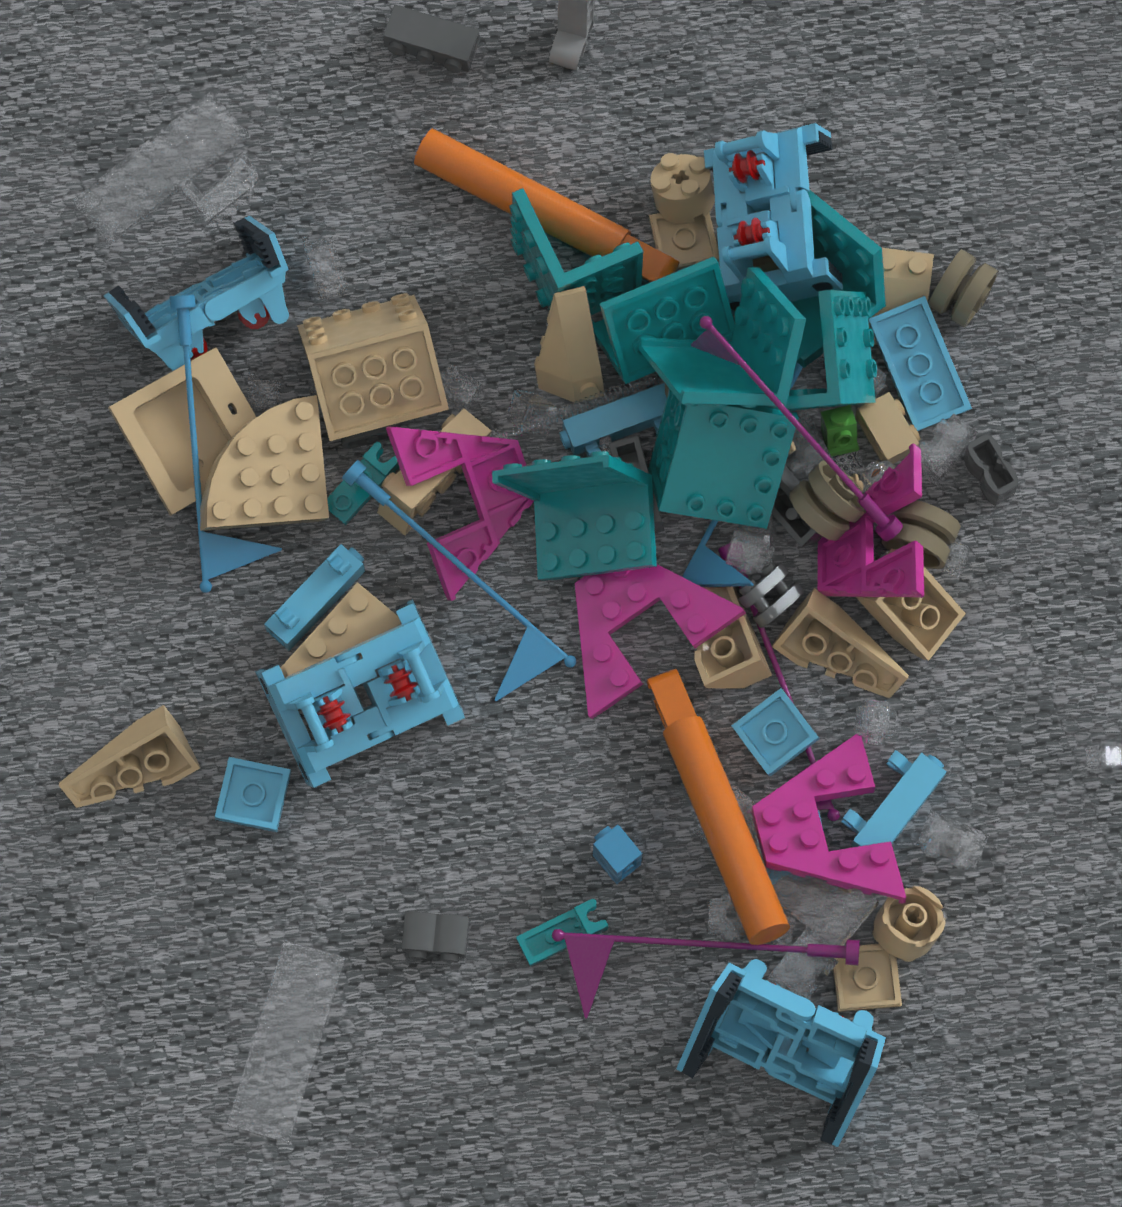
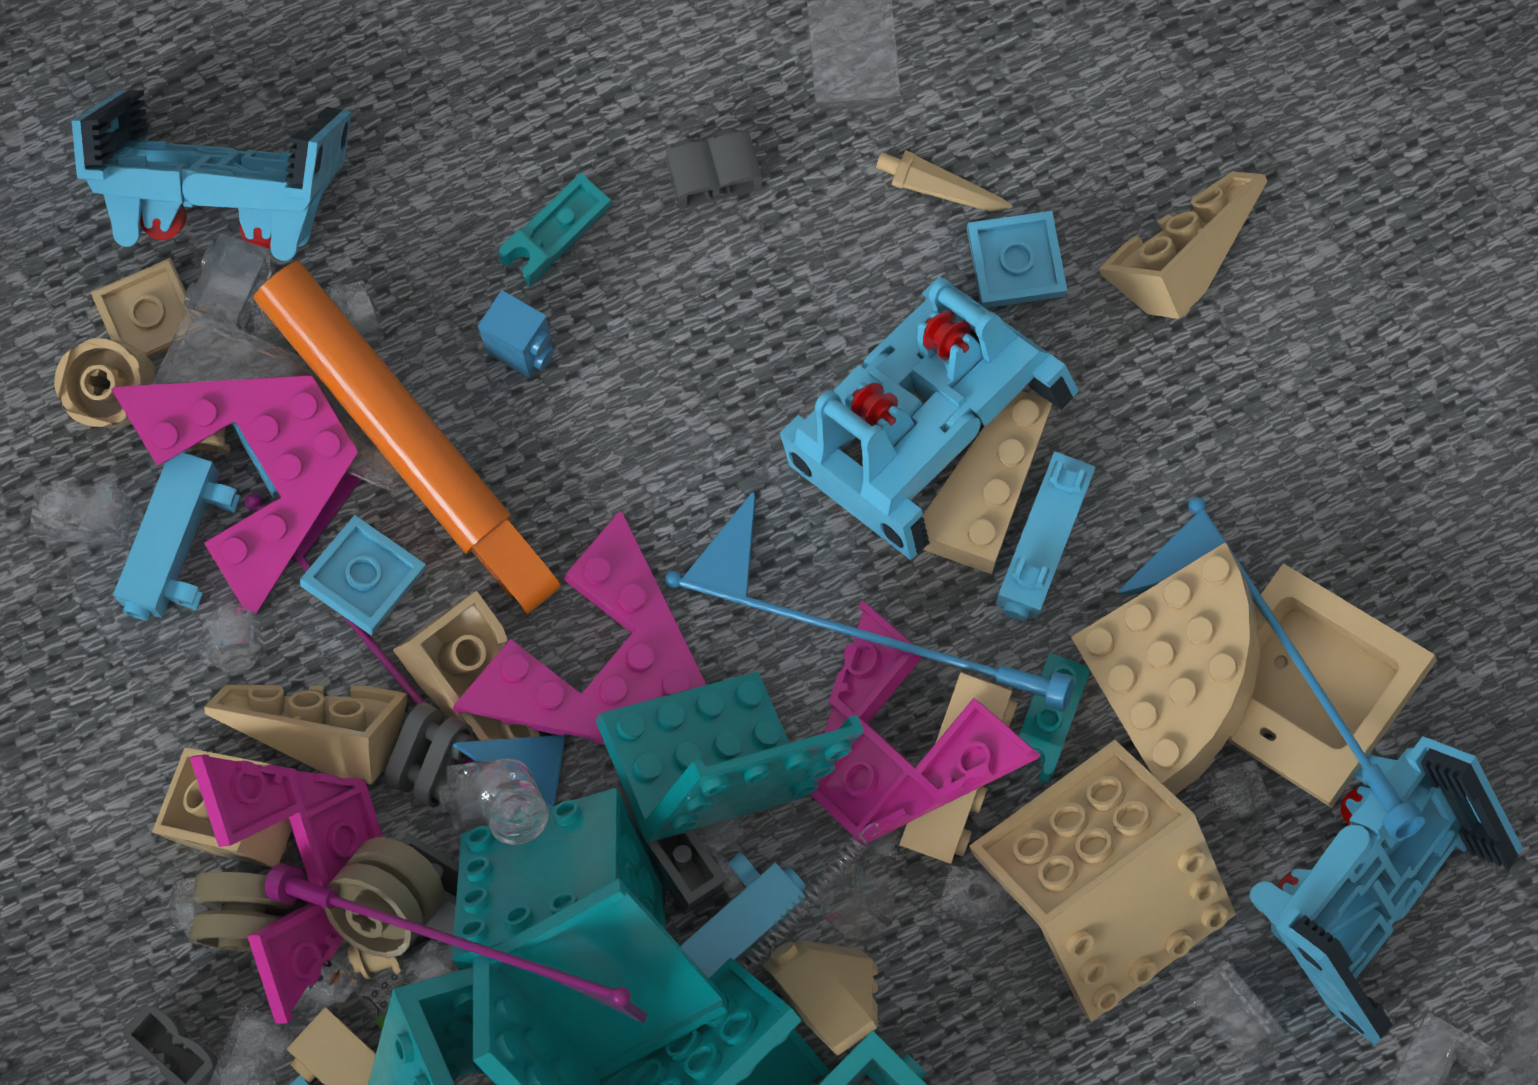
camera: 160 degrees right, 0 degrees up
magenta piece [552,929,860,1018] -> none
none -> clear wheel [475,758,549,845]
none -> tan bar [876,150,1012,212]

